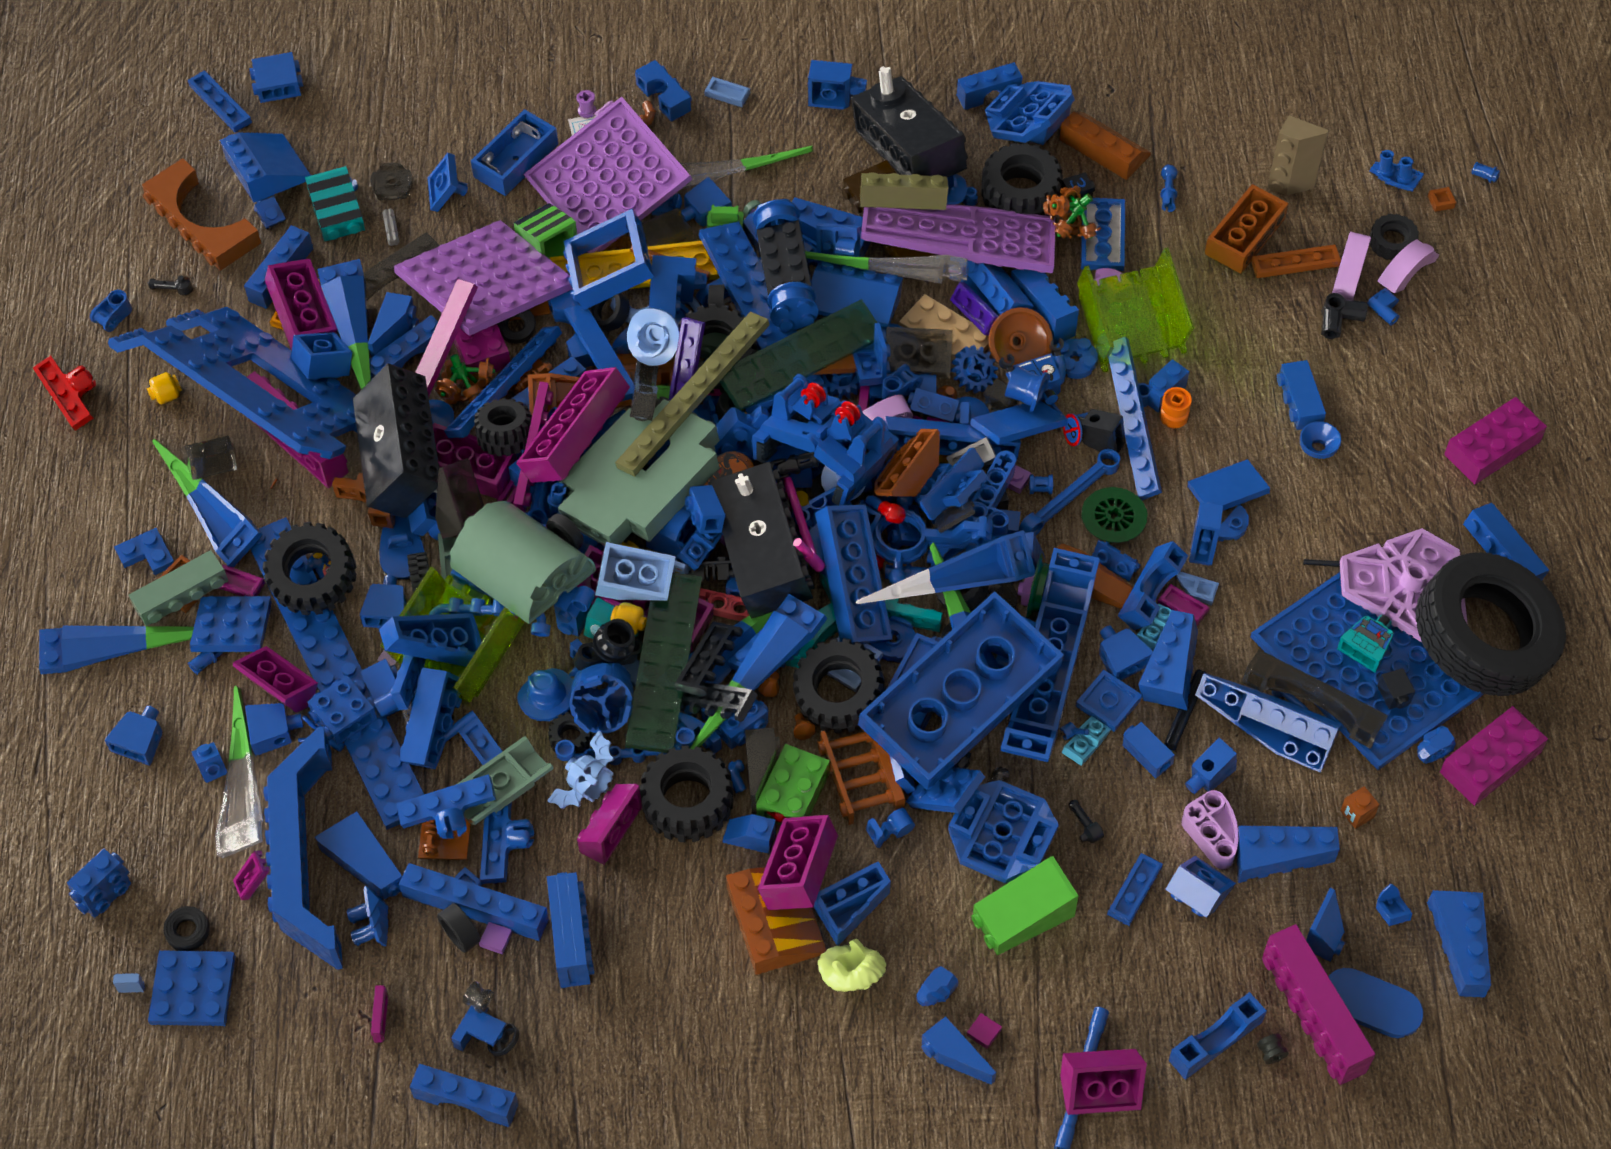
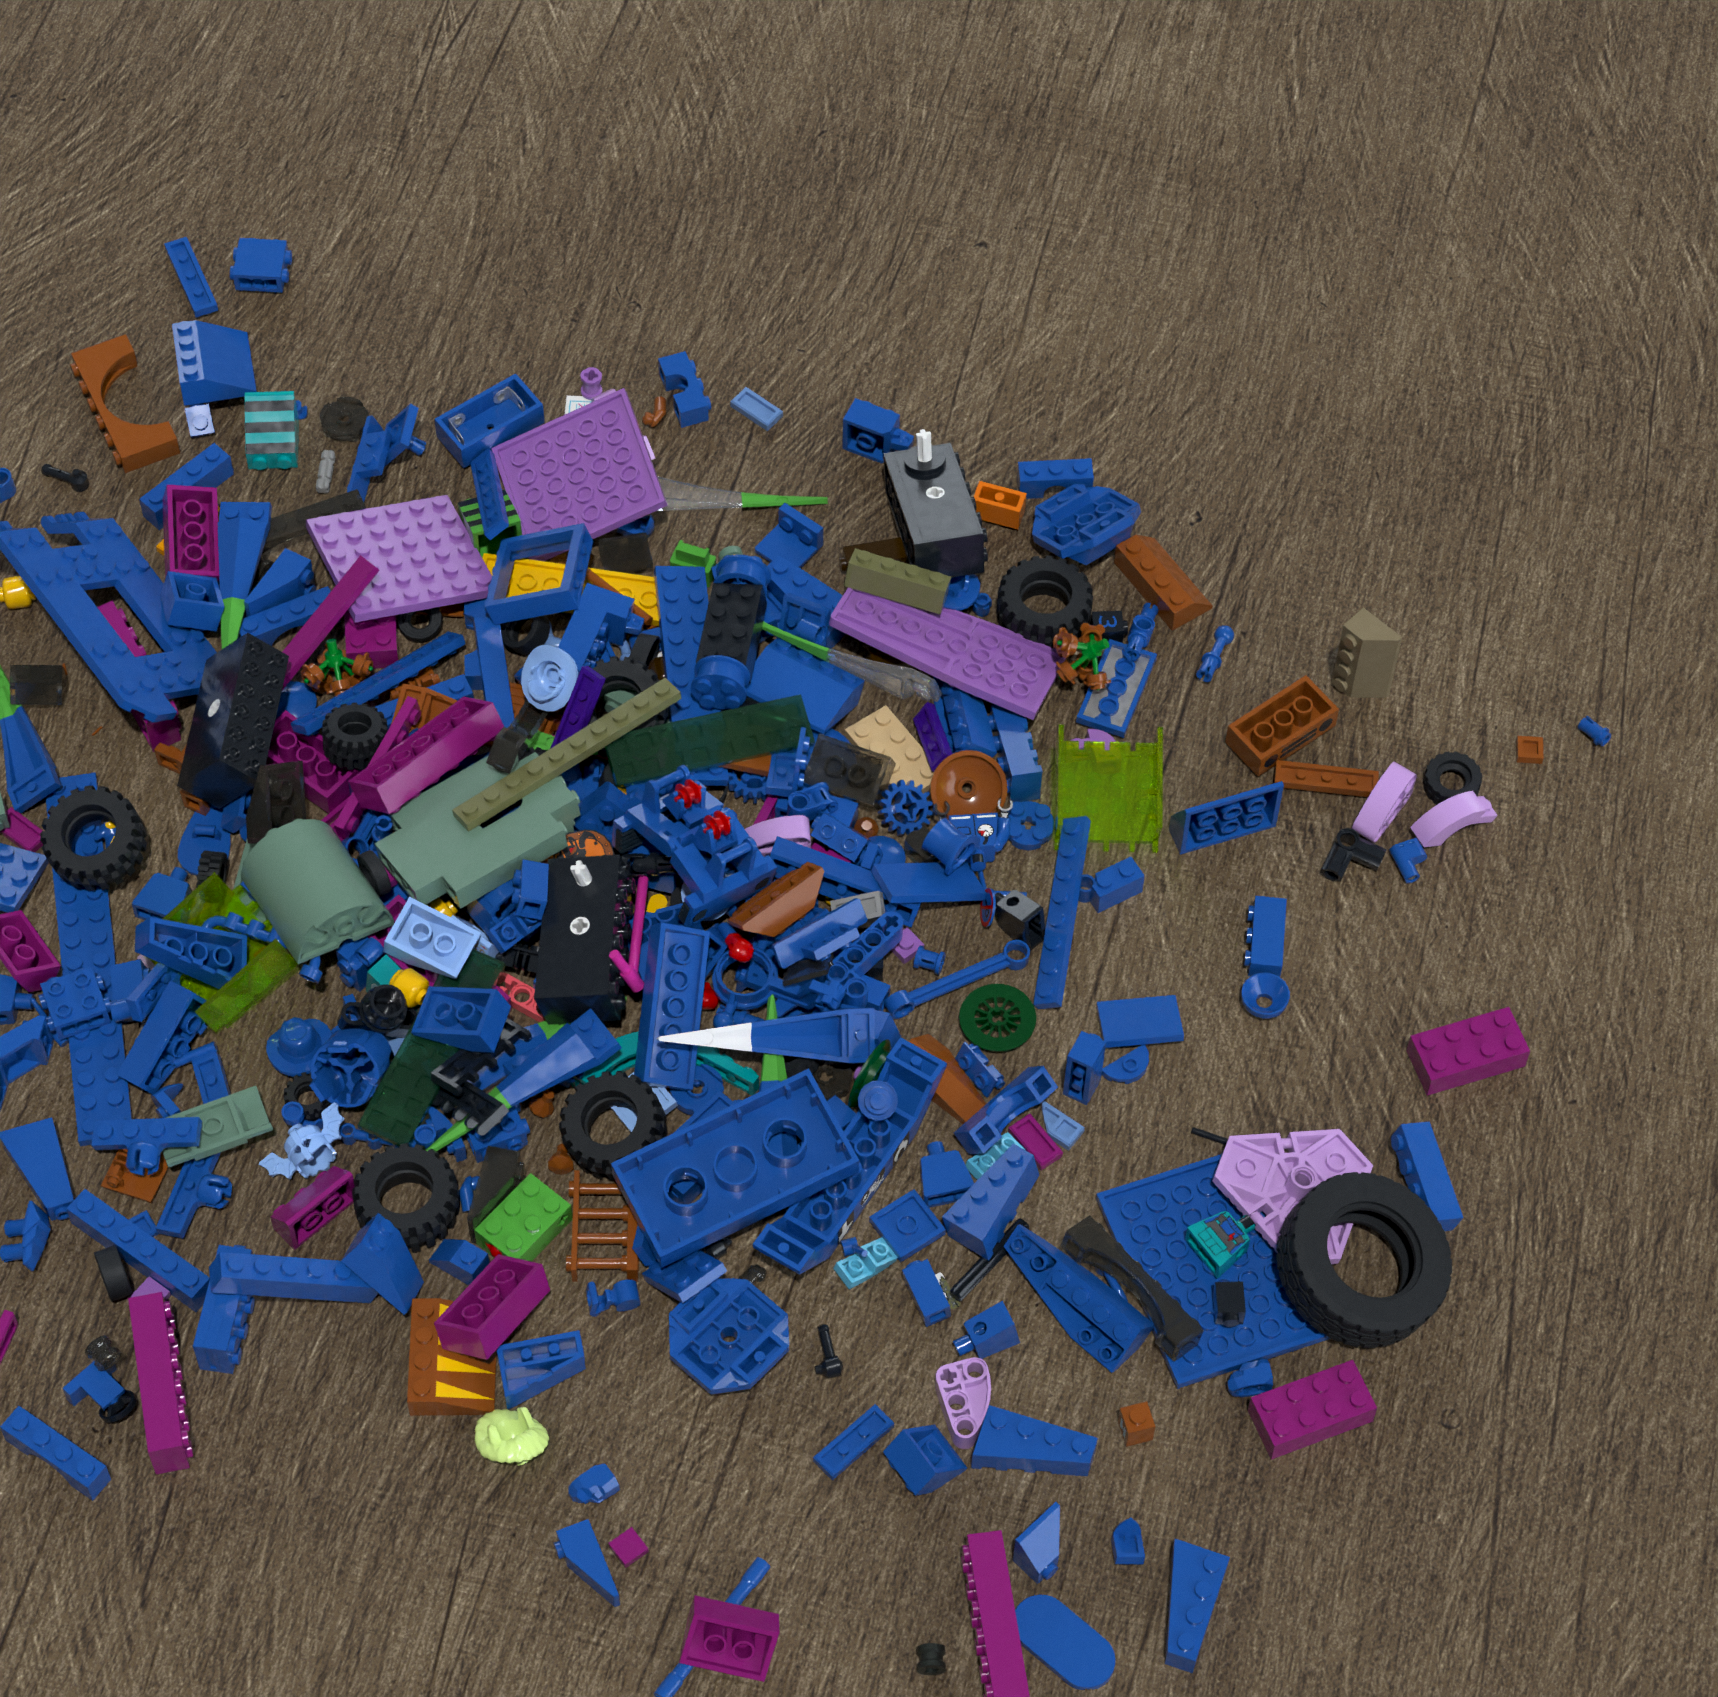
camera: 15 degrees right, 0 degrees up
blue torso [679,177,732,227] -> none
bright green slope [971,856,1079,955] -> none
orange wheel [1160,387,1192,428] -> none
blue arch [1168,992,1267,1080] -> none
blue connector [1370,150,1424,192] -> none
none -> magenta brick [128,1292,194,1474]
none -> blue plate [150,1083,183,1118]
none -> blue brick [209,1252,378,1303]
none -> blue slope [341,1213,424,1315]
none -> blue bracket [347,415,392,506]
none -> blue slope [411,986,511,1053]
none -> blue tile [470,448,509,540]
none -> blue bracket [755,503,823,568]
none -> blue plate [858,1080,898,1121]
none -> orange brick [973,481,1027,530]
none -> blue pin [1124,603,1158,661]
none -> blue slope [1169,781,1284,855]

